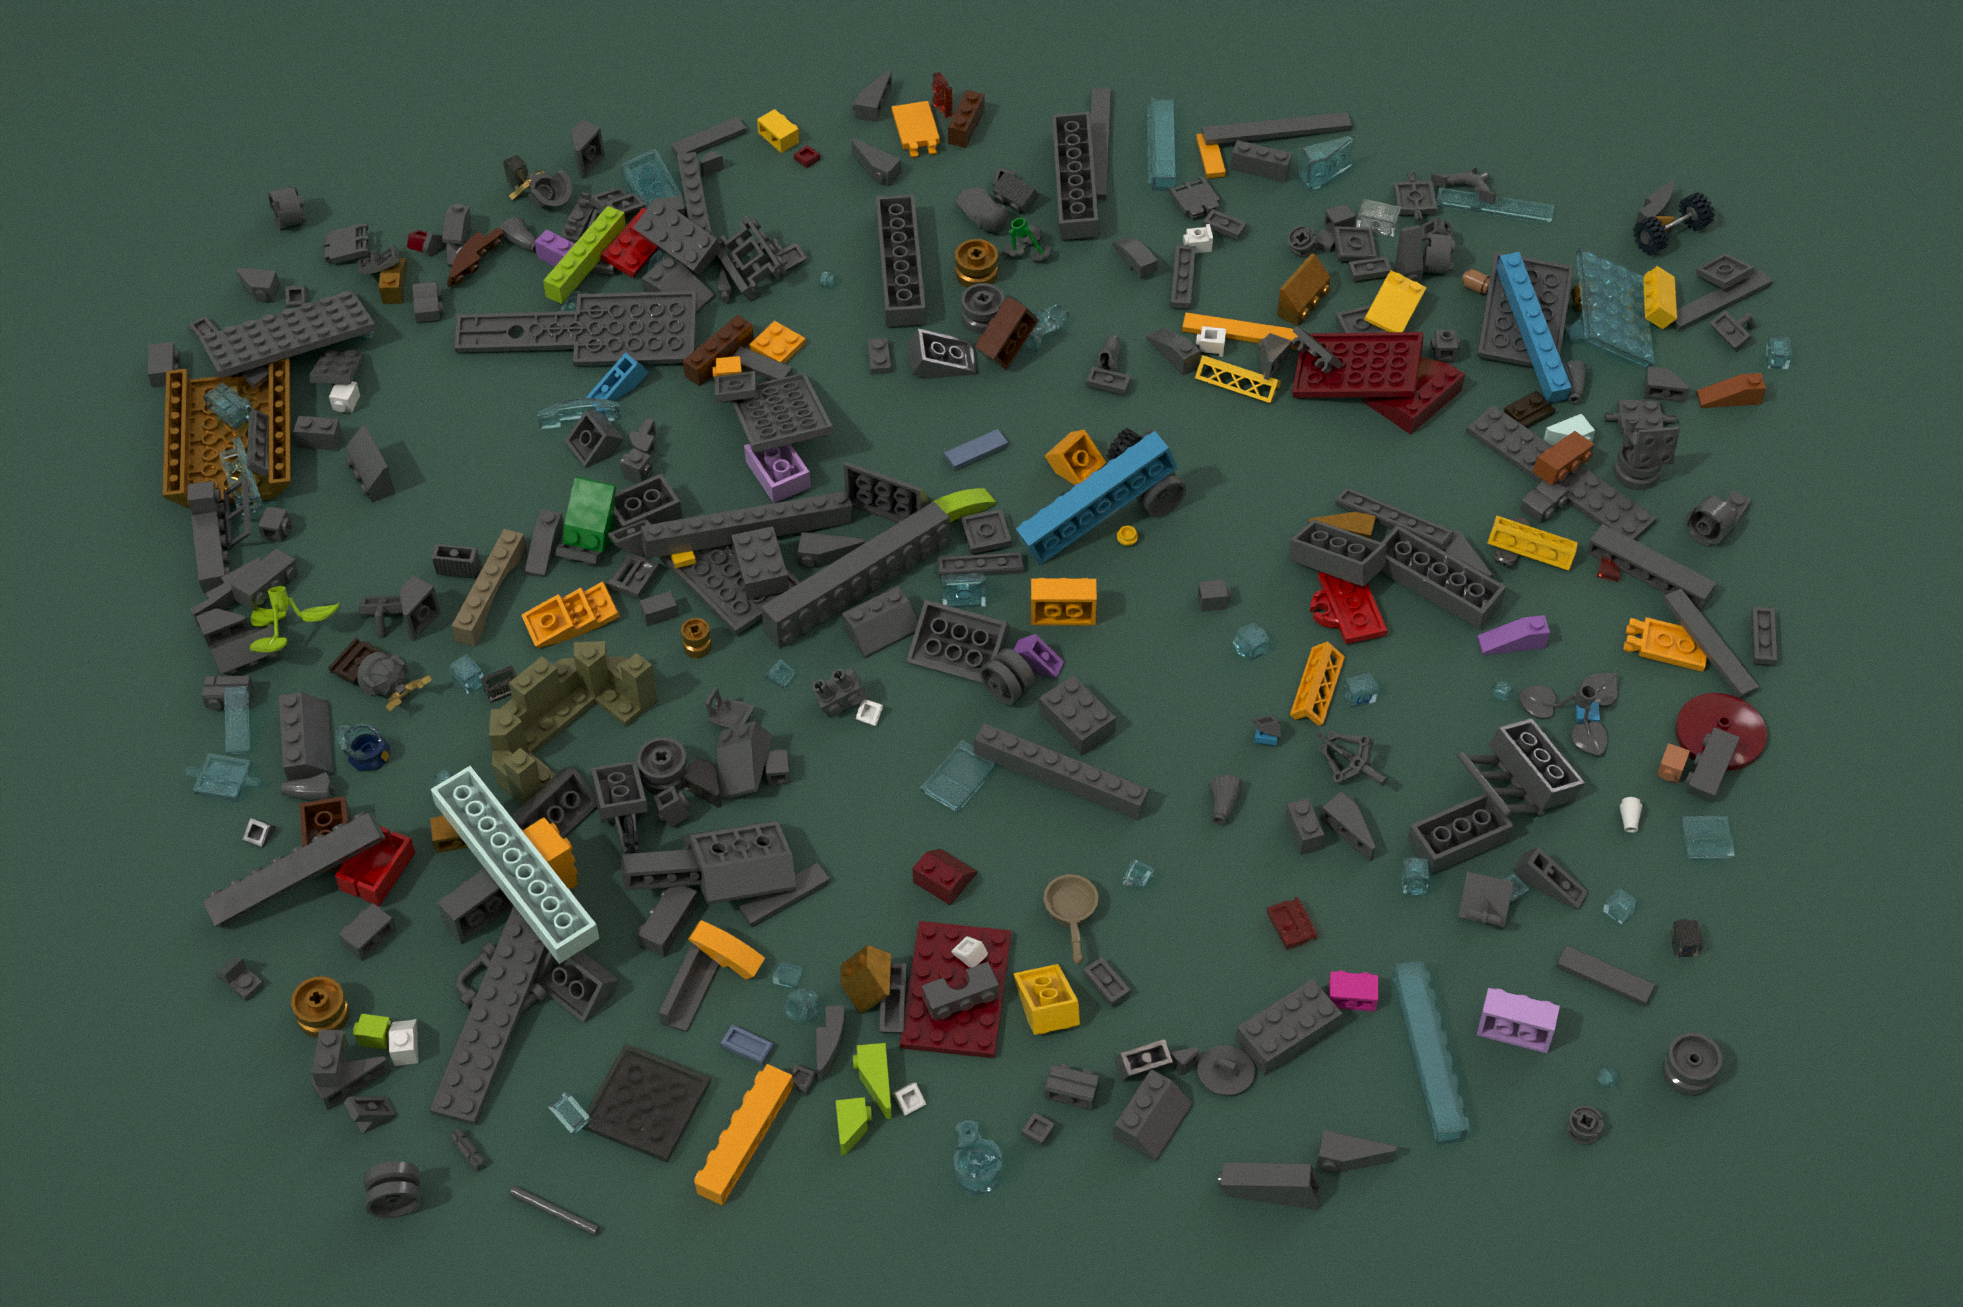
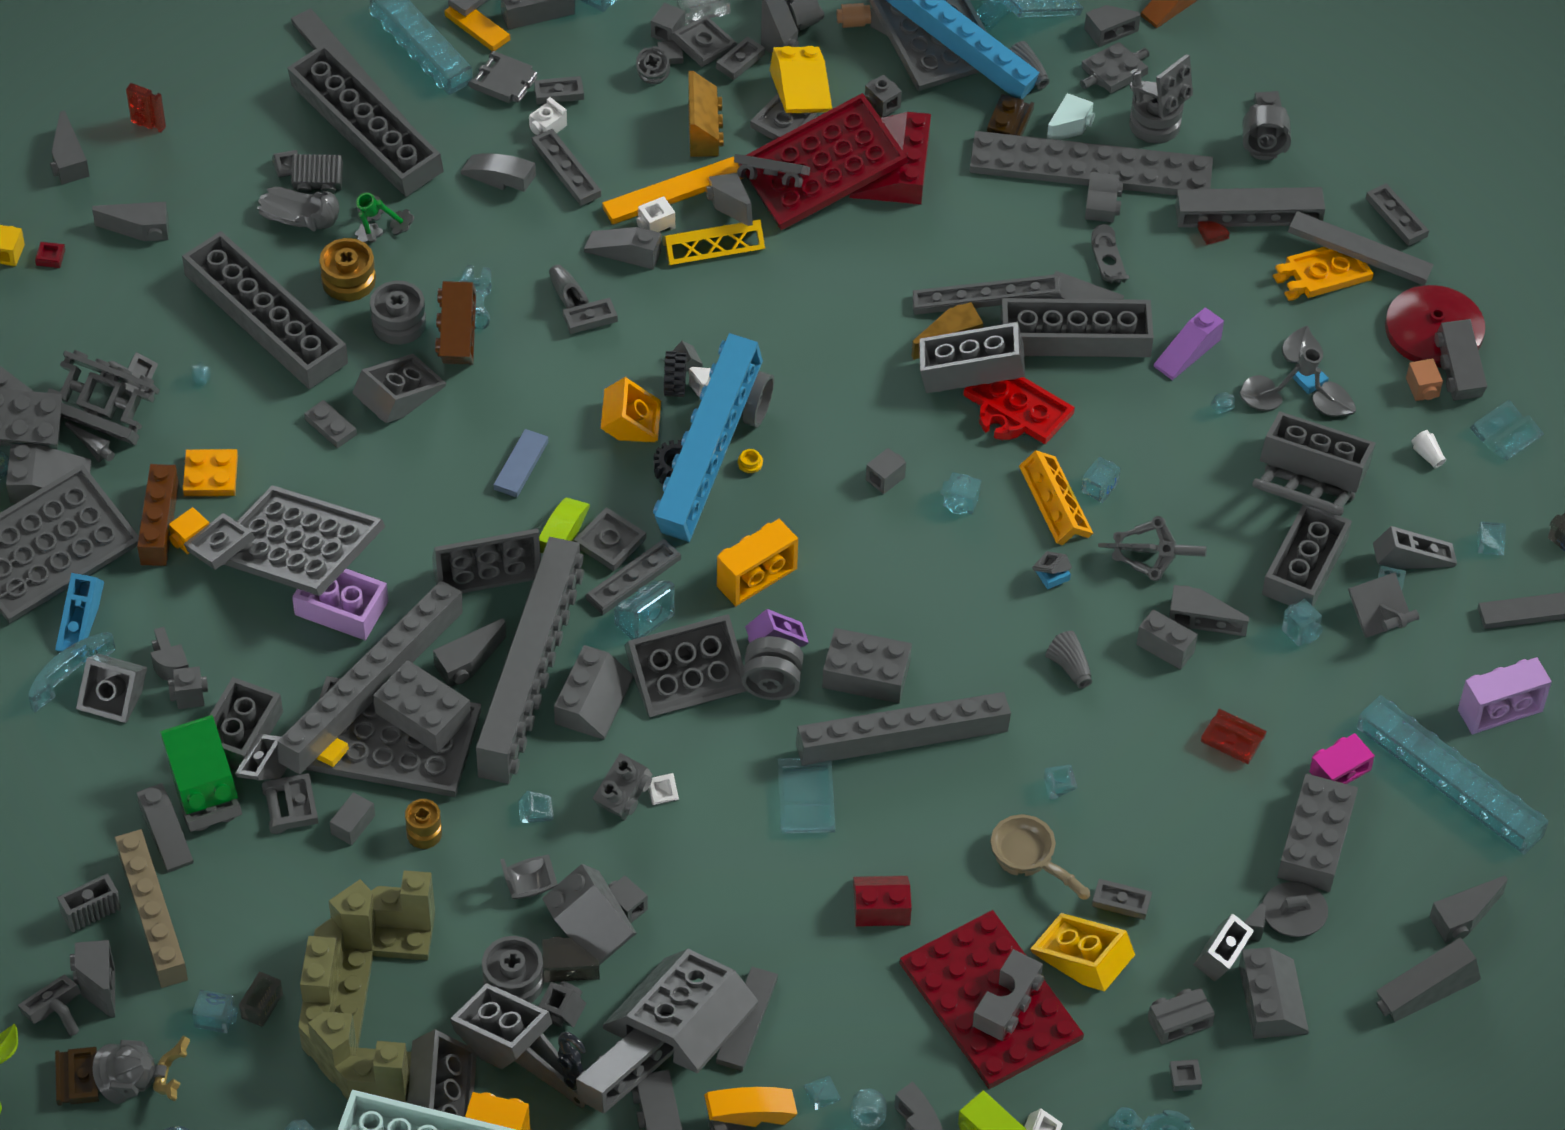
camera: 40 degrees left, 0 degrees up
light orange slope [521,581,620,648] -> none
dark grey tile [732,346,793,380] -> none
pearl gold slope [840,945,891,1014] -> none
dark grey slope [880,963,907,1033] -> none
light orange tile [892,101,940,158] -> none
reddish brown brick [948,90,985,148] -> none
white slope [951,936,988,968] -> none
yellow fence [1487,515,1578,571] -> none
dark orange brick [1532,431,1594,485] -> none

